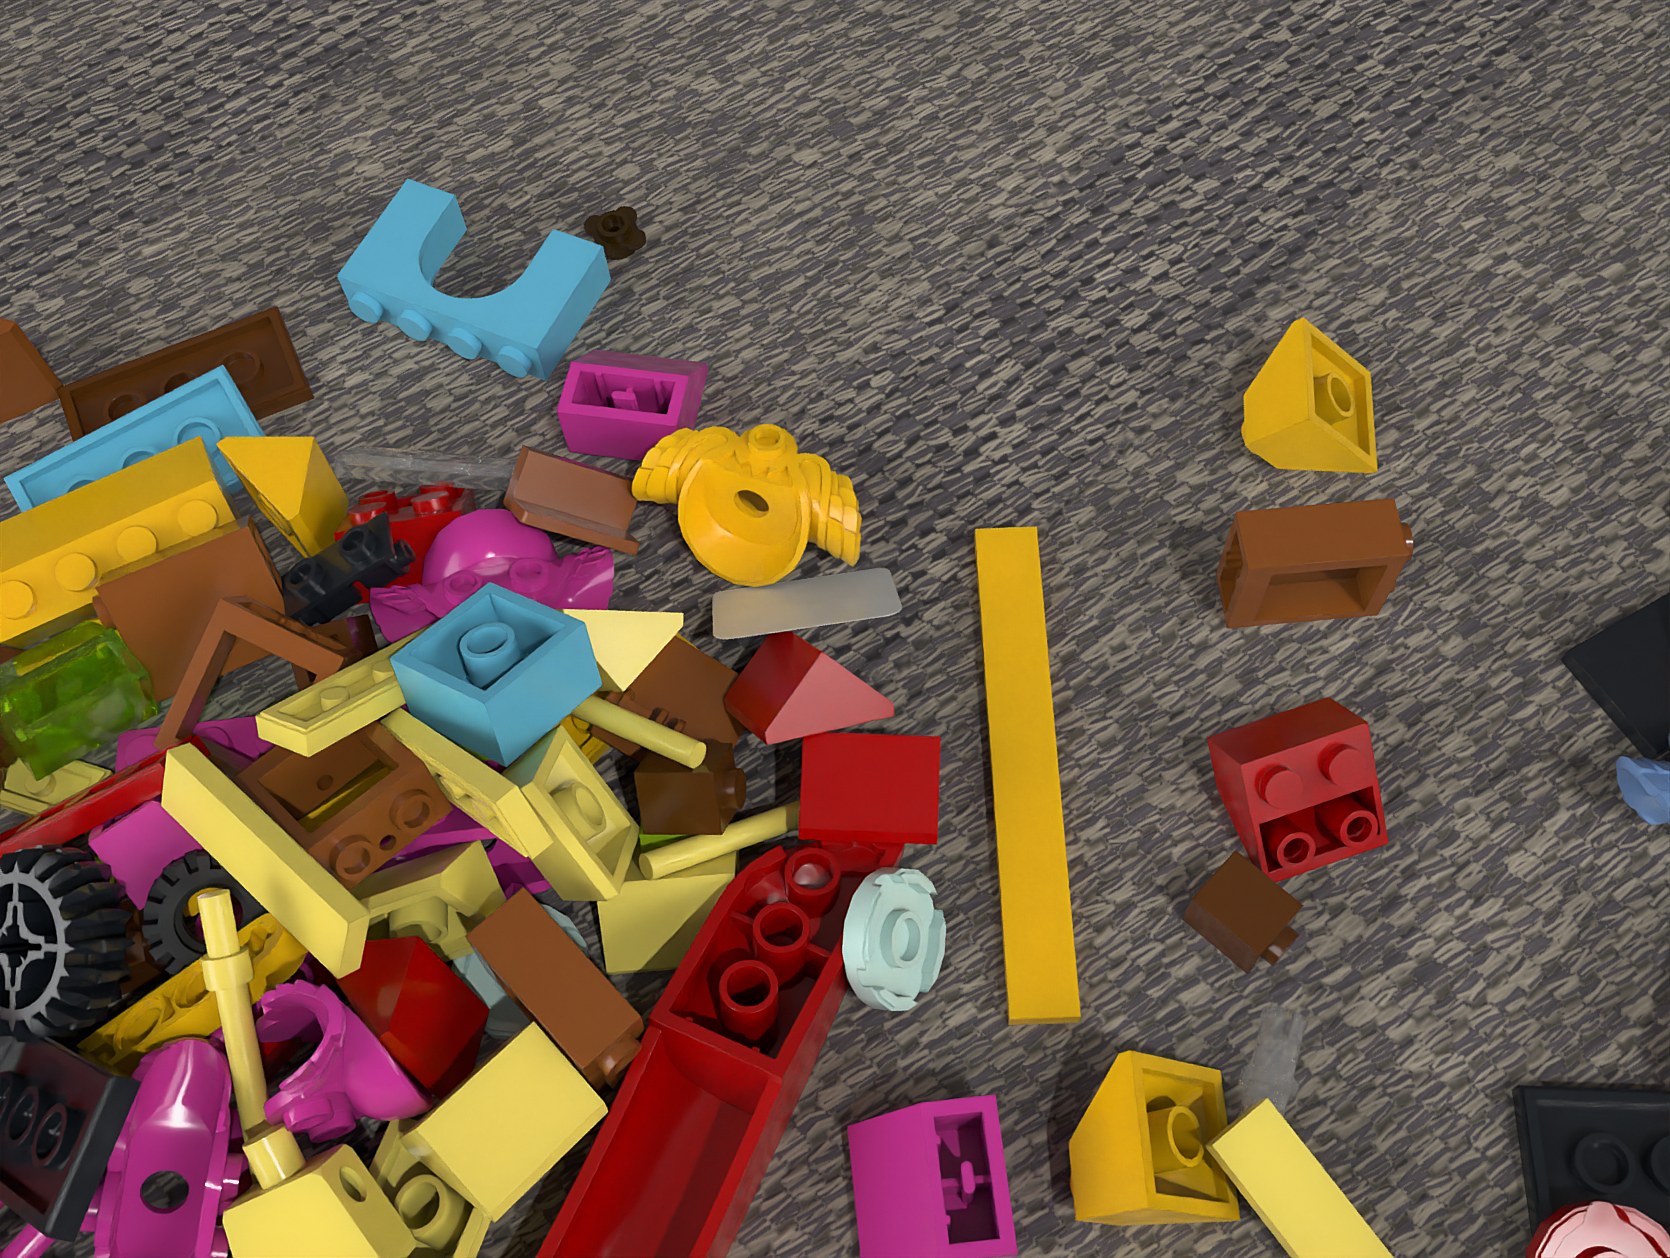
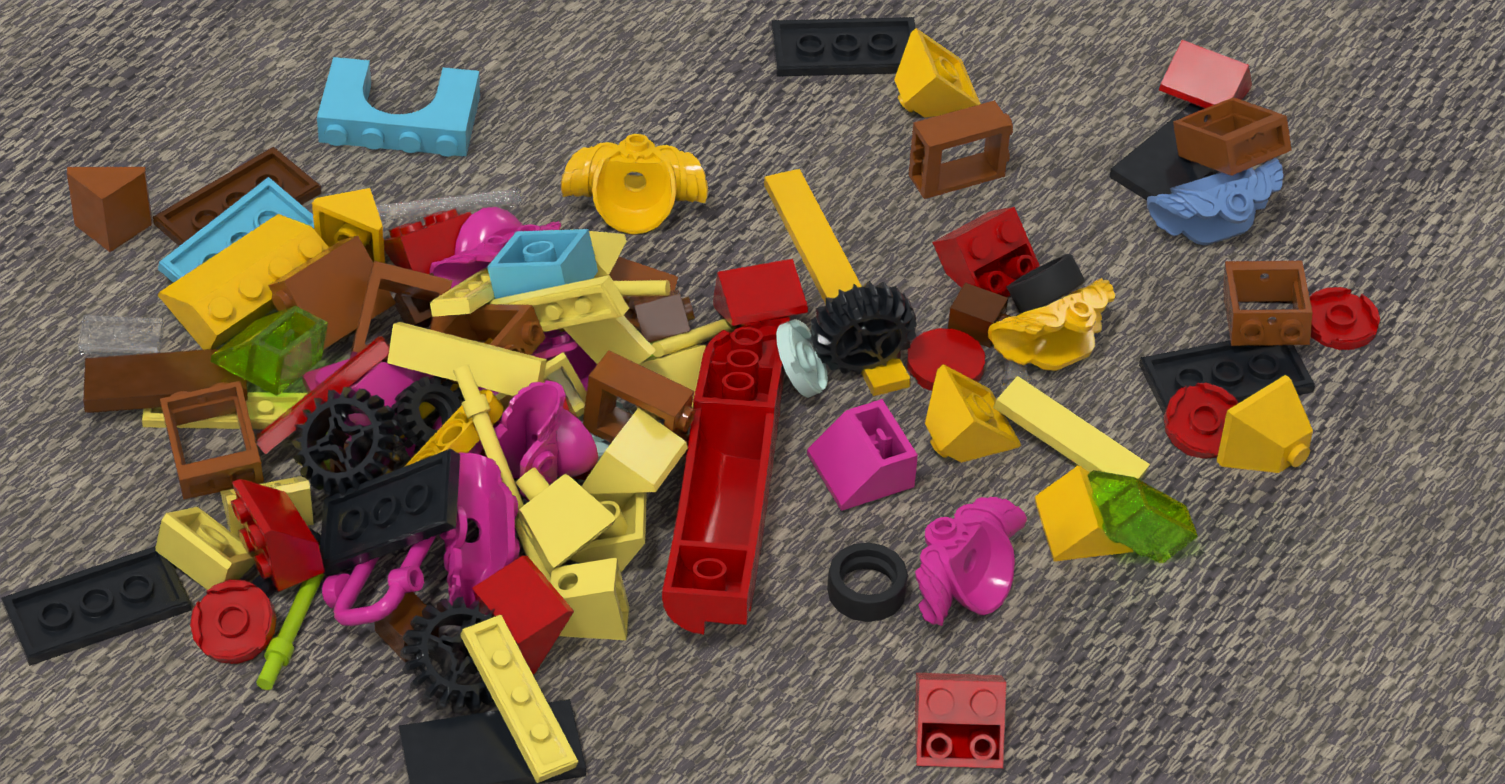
camera: 25 degrees left, 15 degrees down
black hinge [281,511,416,626] -> none
dark orange panel [503,445,640,555] -> none
dark pink slope [556,349,709,461] -> none
dark brown plate [584,206,646,260] -> none
white sticker [712,568,902,639] -> none
slope [724,630,895,745] -> none
none -> black tile [771,17,916,77]
none -> black gear [810,281,917,375]
none -> red tile [907,328,985,391]
none -> yellow piece [988,278,1115,371]
none -> black tyre [1007,253,1085,313]

